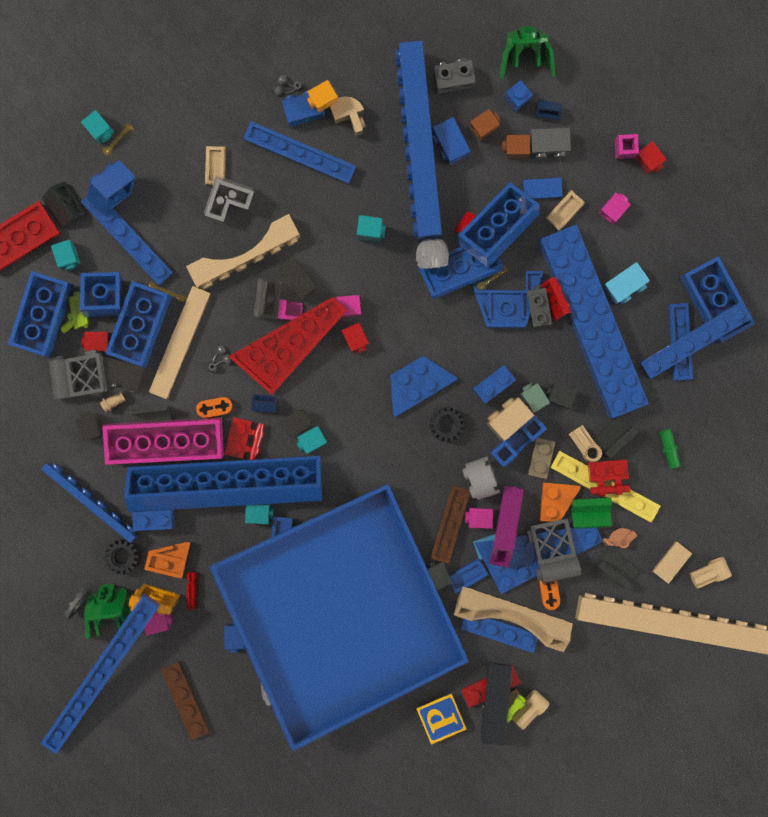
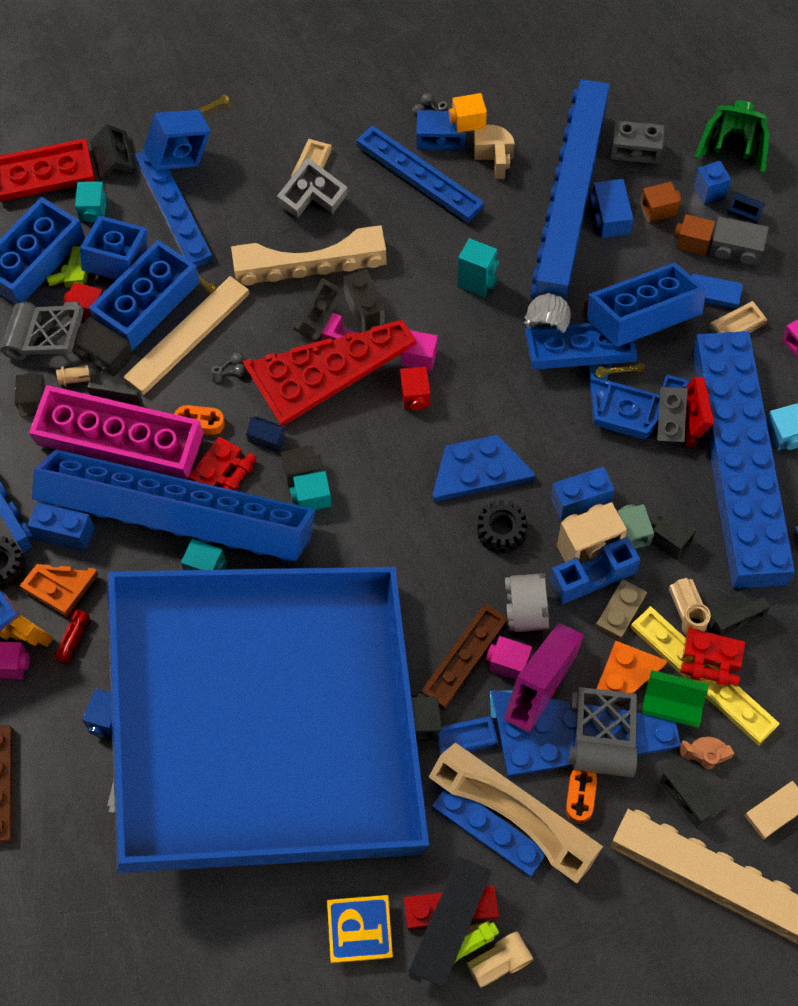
camera: 15 degrees right, 25 degrees down
teal brick [81,110,114,144] -> none

